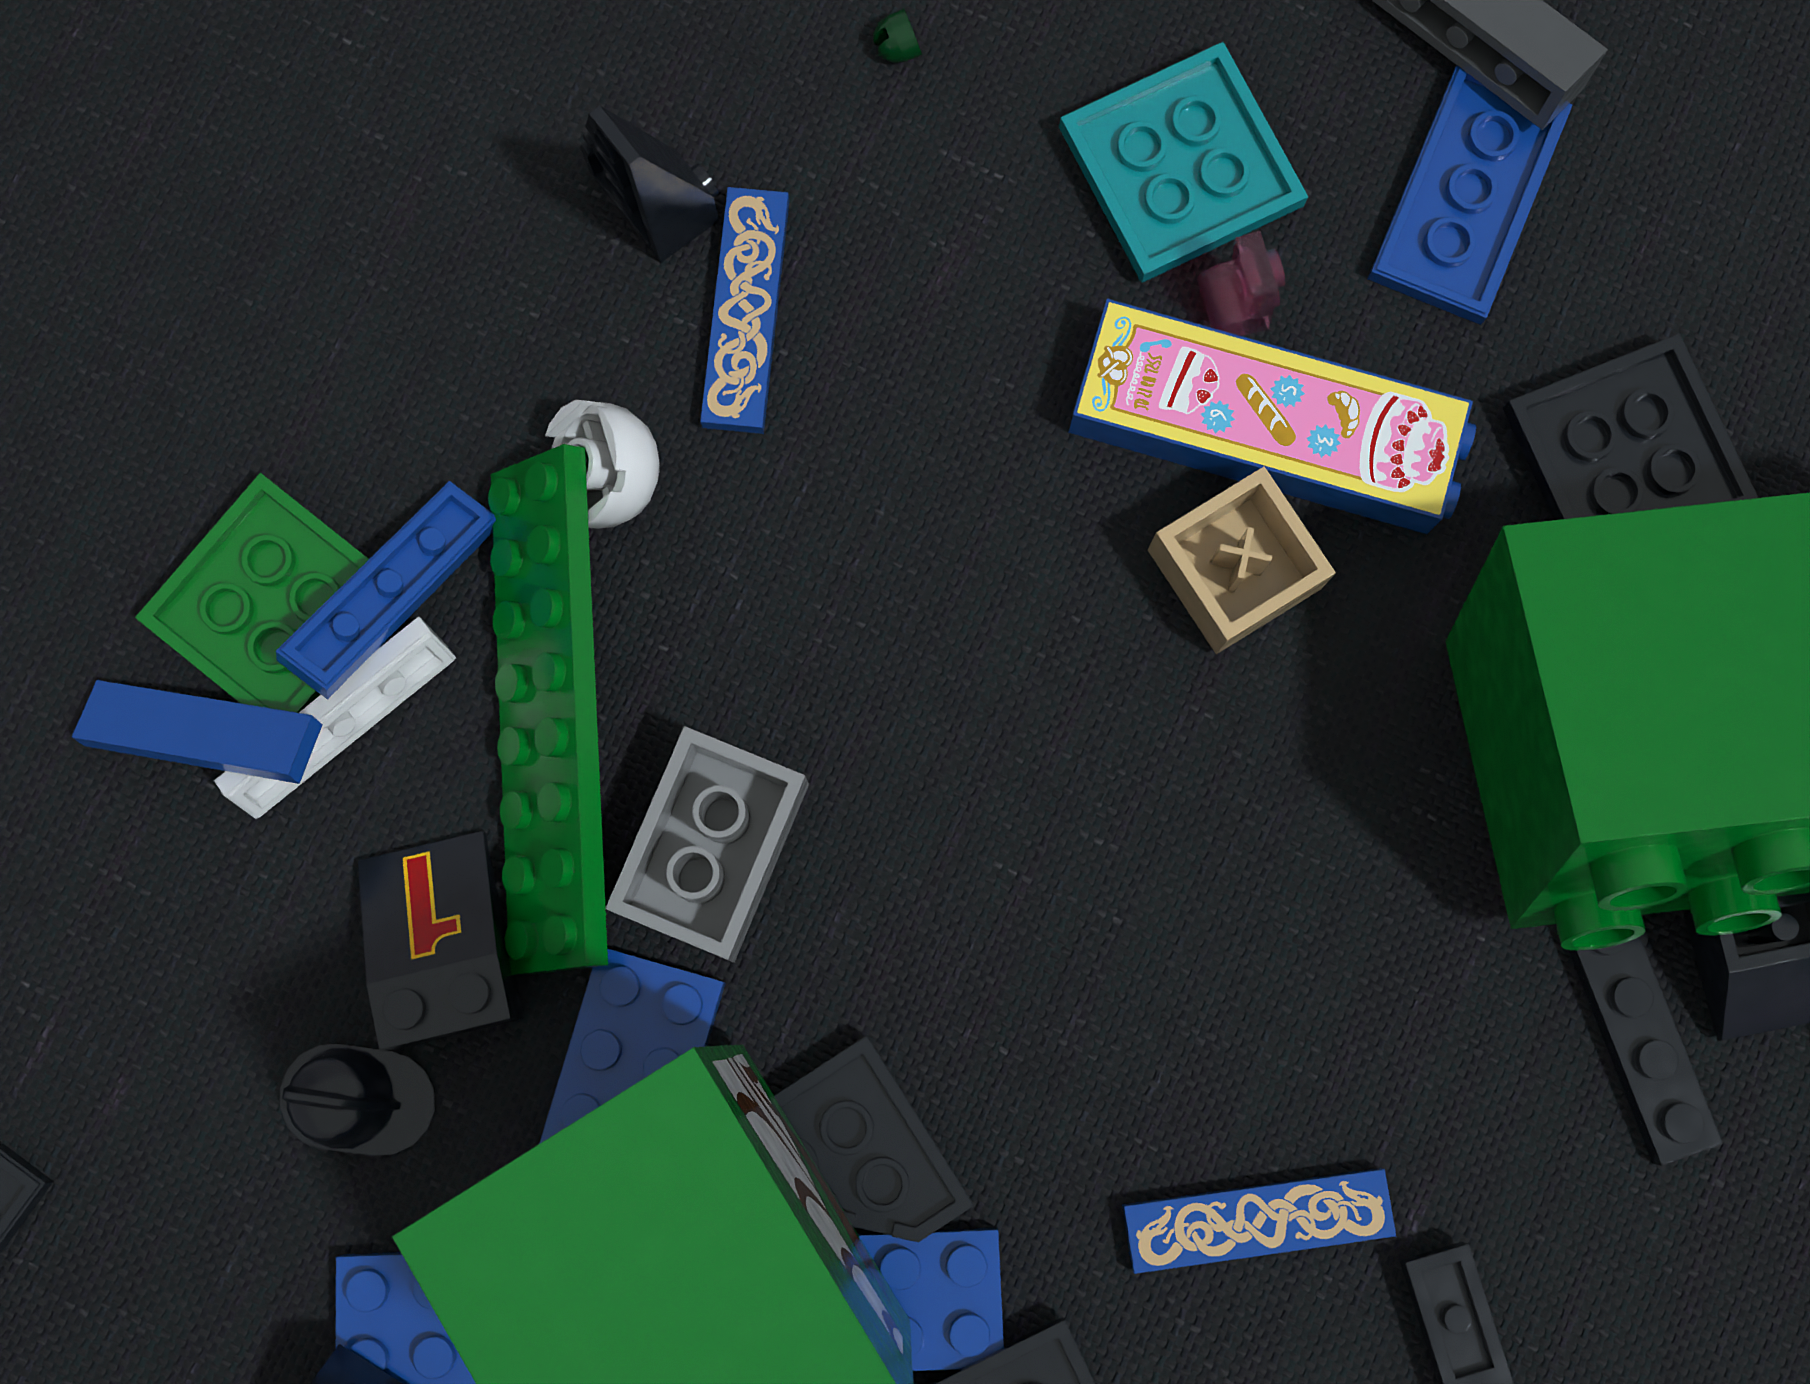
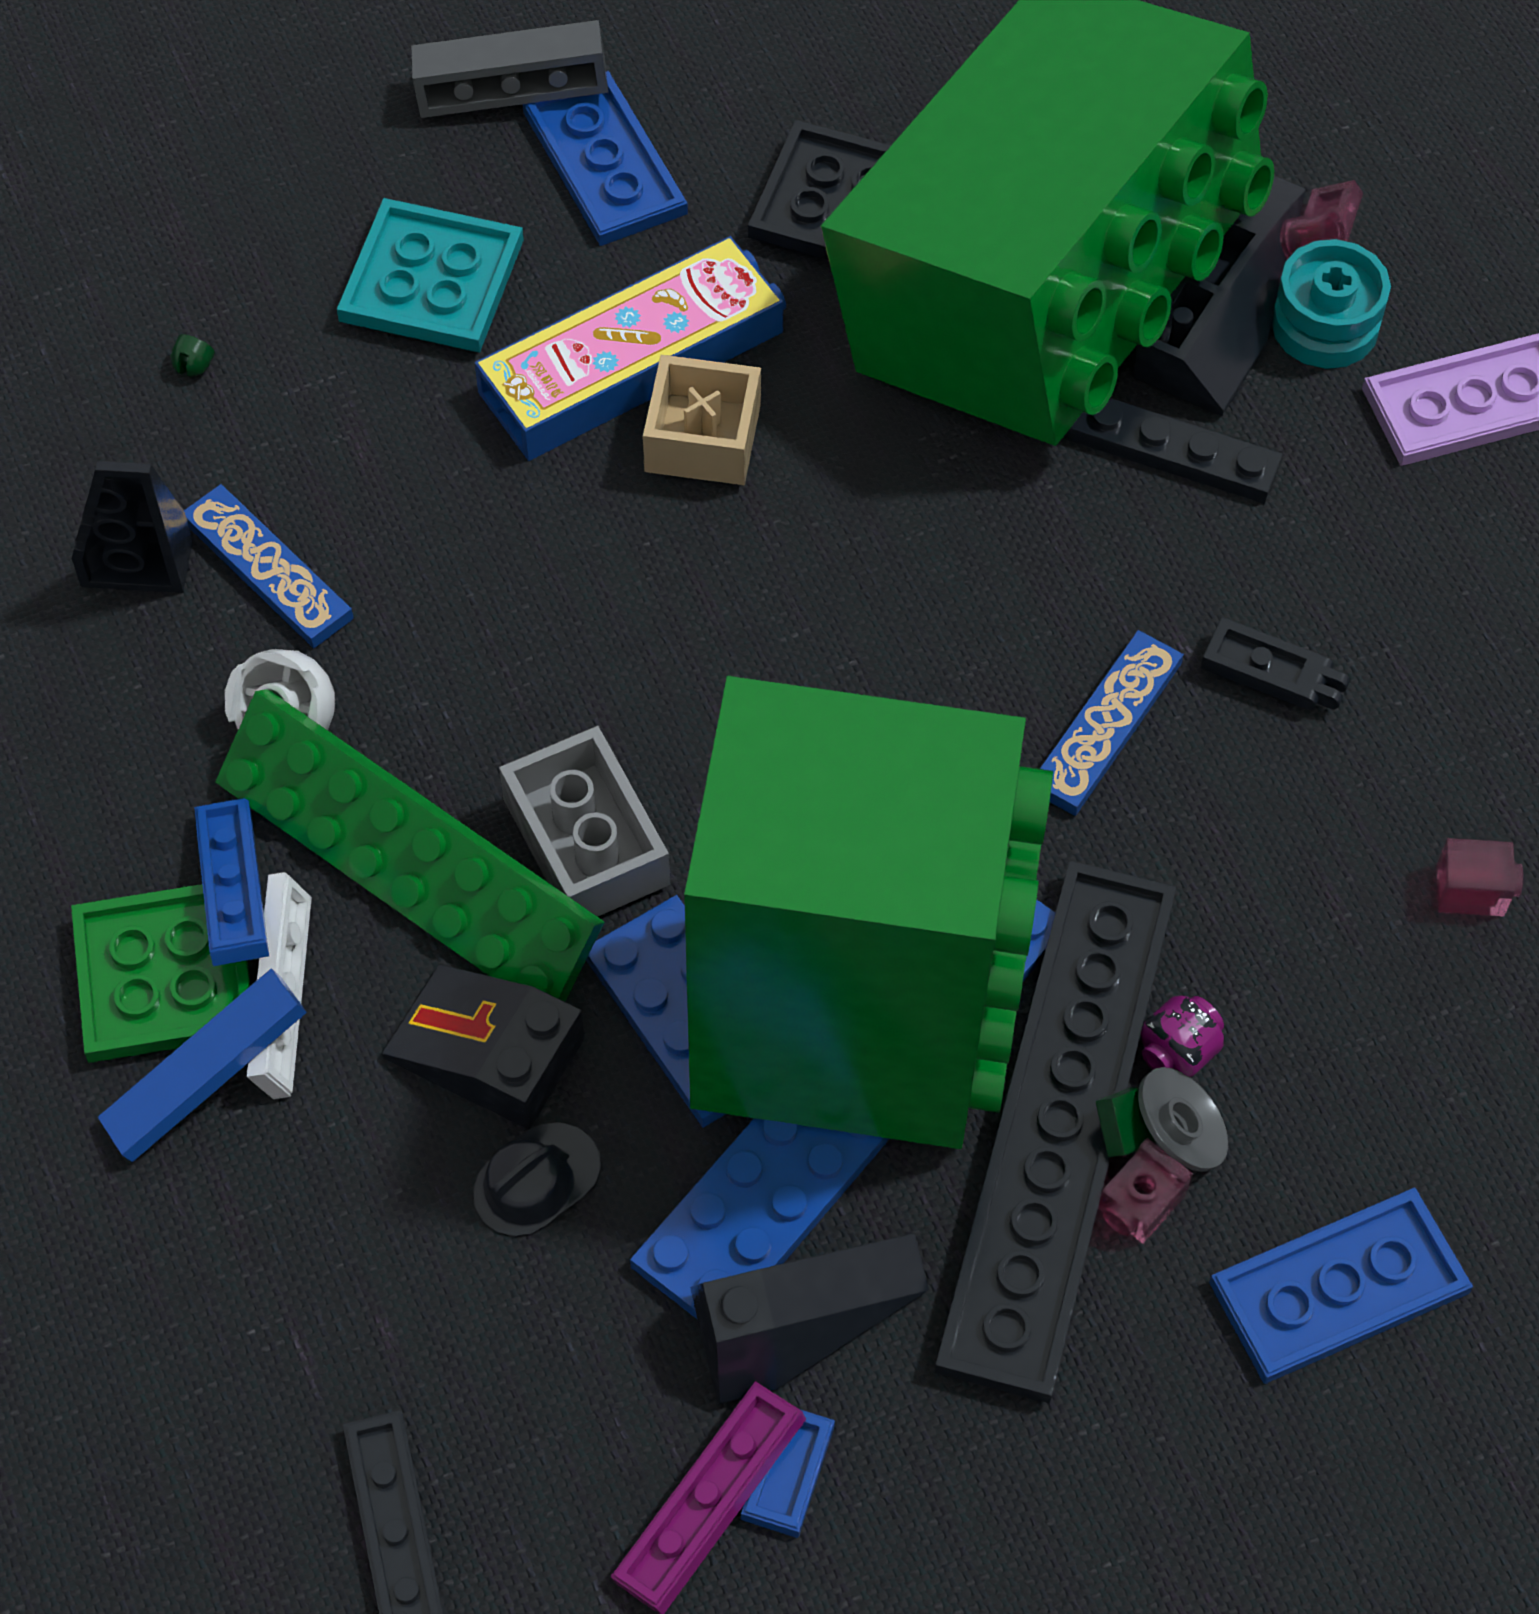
camera: 50 degrees left, 20 degrees down
clear pink plate [1197,231,1285,336] -> none

